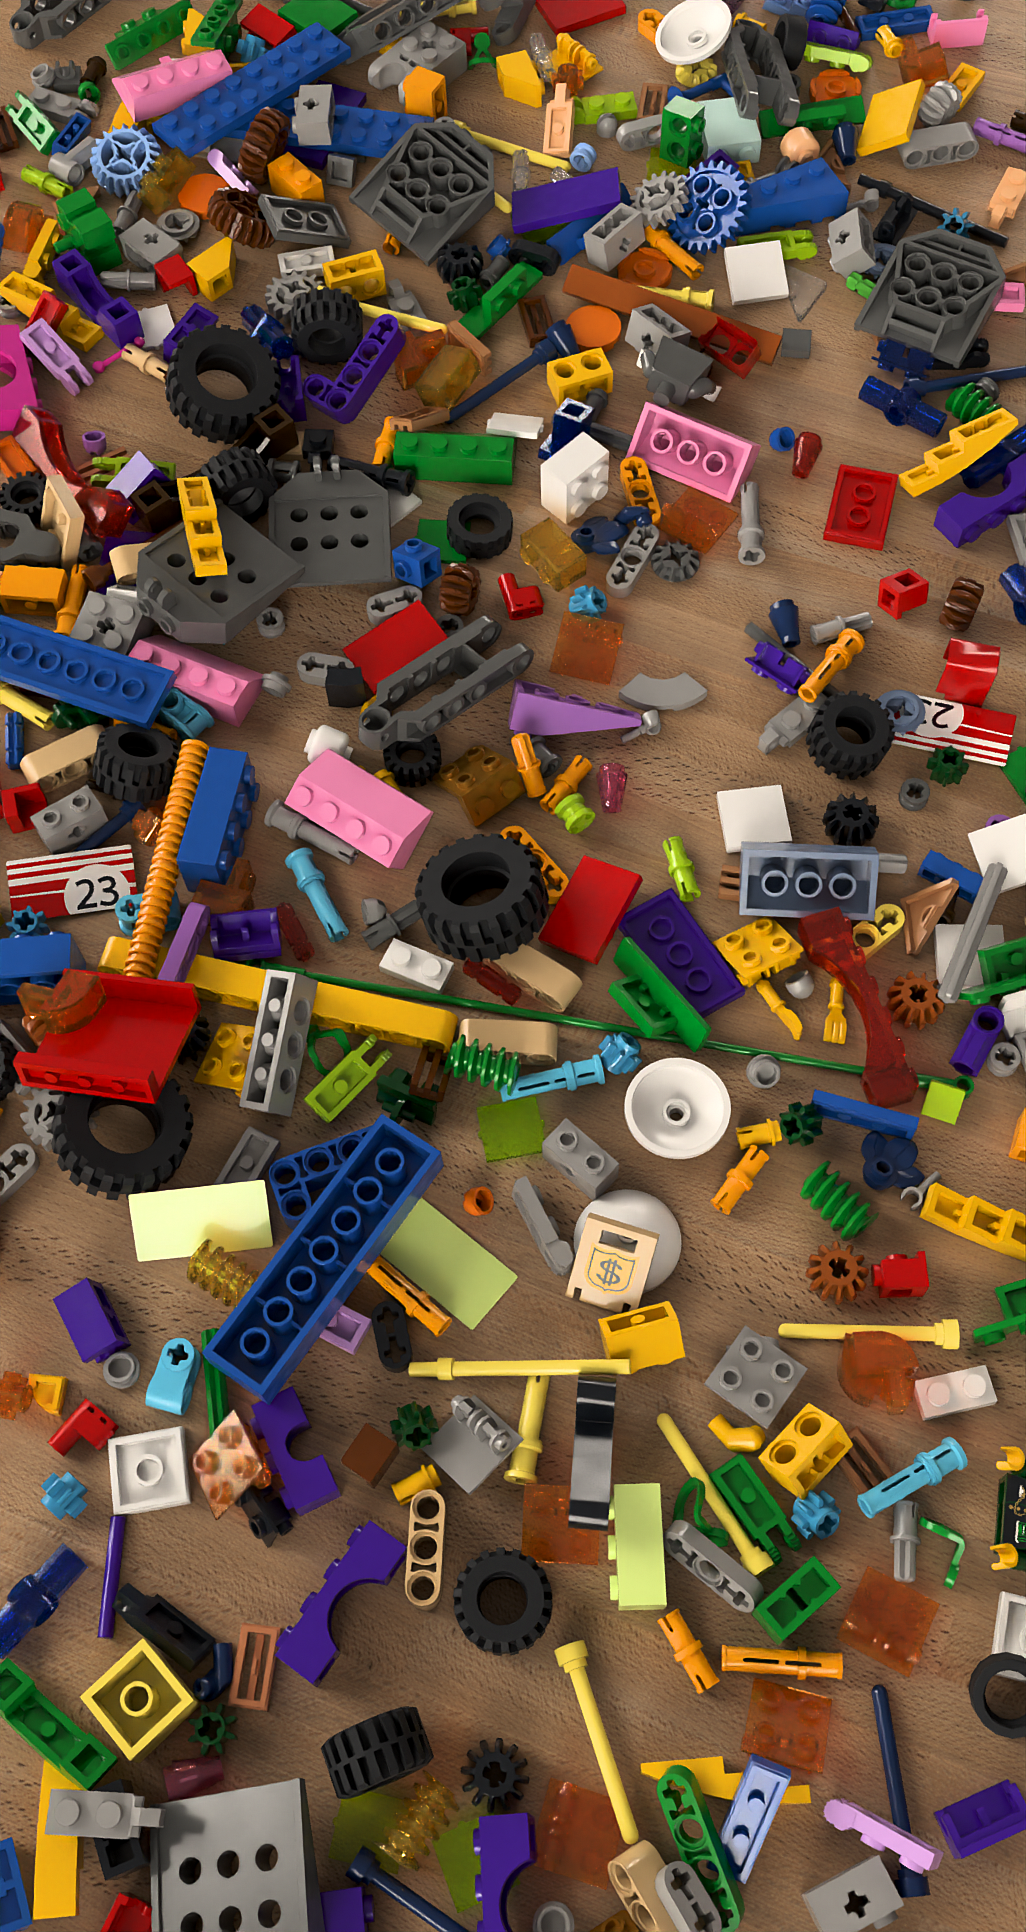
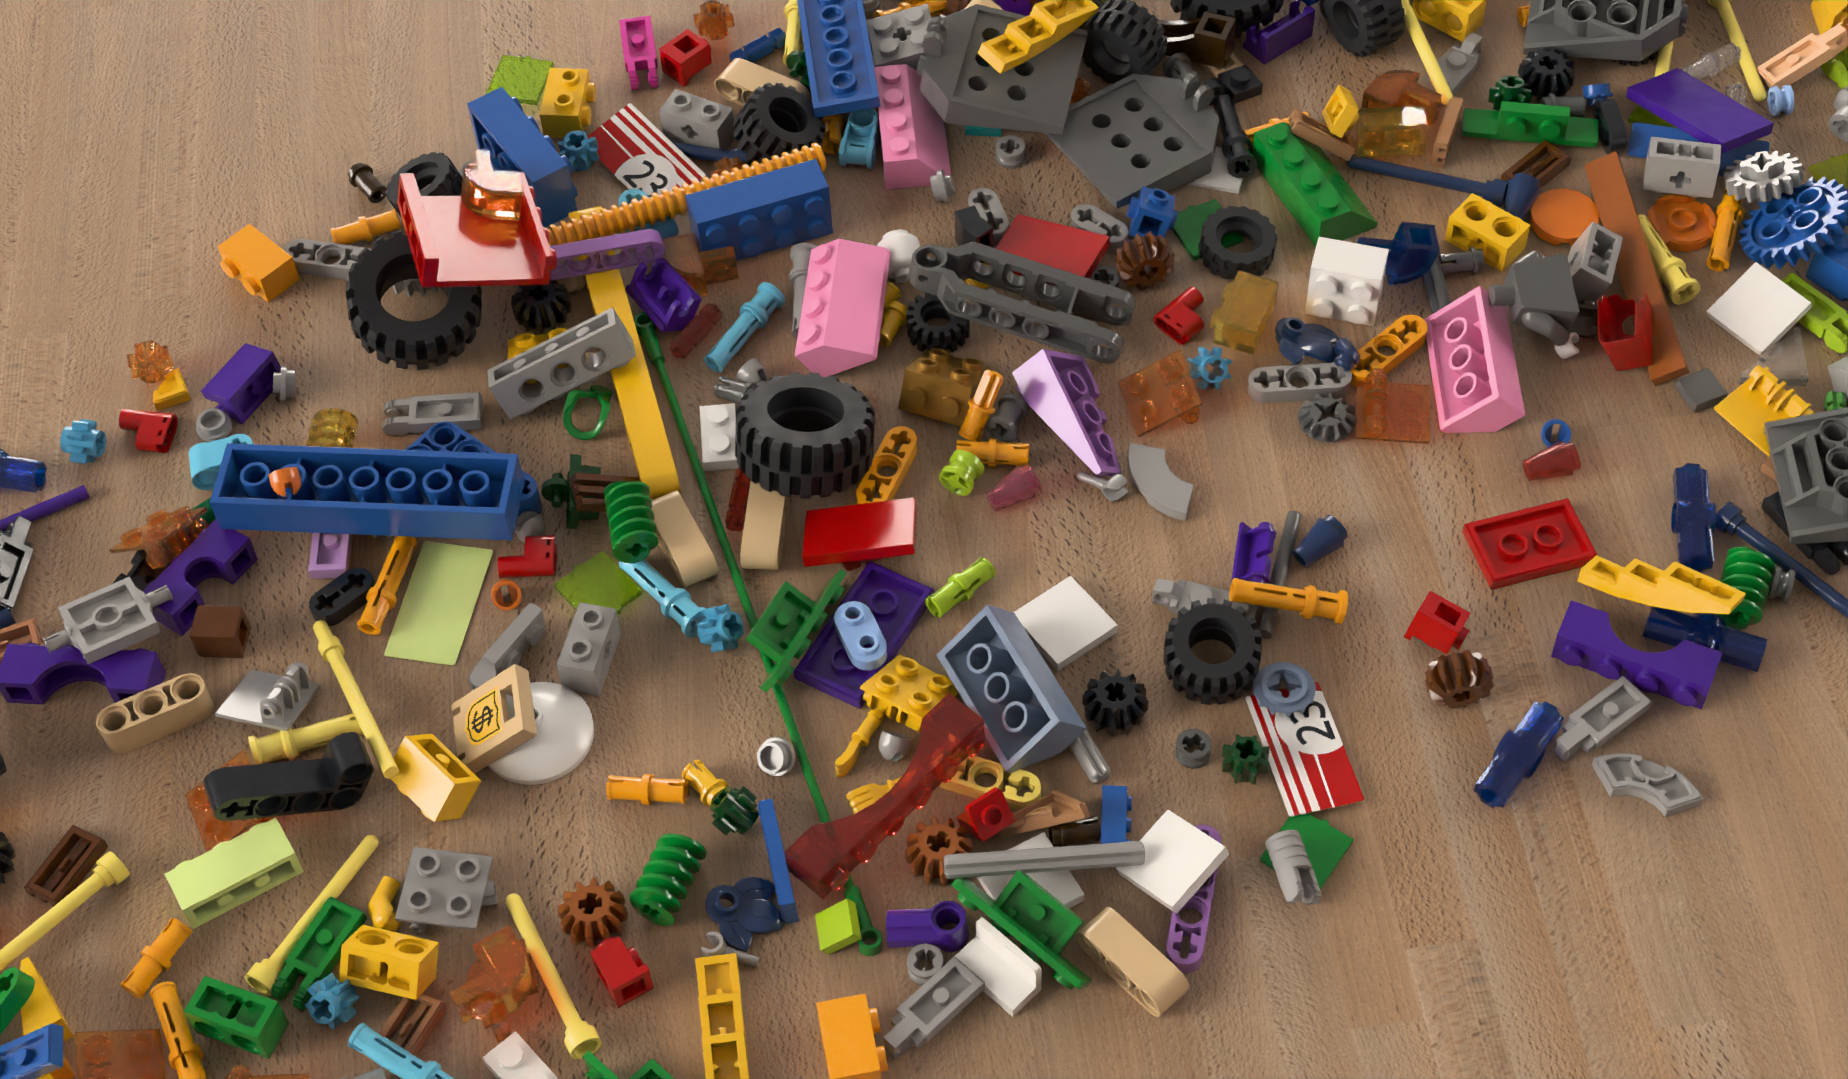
camera: 60 degrees right, 10 degrees down
red panel [1,783,48,834] -> none
white tile [108,1426,192,1516] -> none
yellowish green sticker [128,1180,273,1262] -> none
dark purple beam [302,314,406,424] -> none
lime hinge [302,1033,393,1124] -> none
dark green gear [390,1401,439,1451] -> none
yellow pin [391,1464,442,1507] -> none
black tyre [453,1547,553,1656] -> none
white piece [486,412,544,439] -> none
white dish [624,1058,731,1159] -> none
light grey beam [663,1520,764,1613] -> none
green piece [672,1477,730,1547] -> none
light grey pin [737,481,765,566] -> none
light grey axle [809,612,873,645] -> none
clear blue hinge [871,338,935,379] -> none
red piece [935,637,1001,708] -> none
none -> reddish brown tile [23,825,108,907]
none -> light grey plate [43,577,173,664]
none -> orange hinge [268,467,301,497]
none -> light grey plate [273,366,295,401]
none -> red piece [497,535,558,579]
none -> light blue plate [834,601,887,671]
none -> red bracket [956,788,1016,842]
none -> yellow plate [1322,85,1359,138]
none -> yellow hinge [1714,365,1815,457]

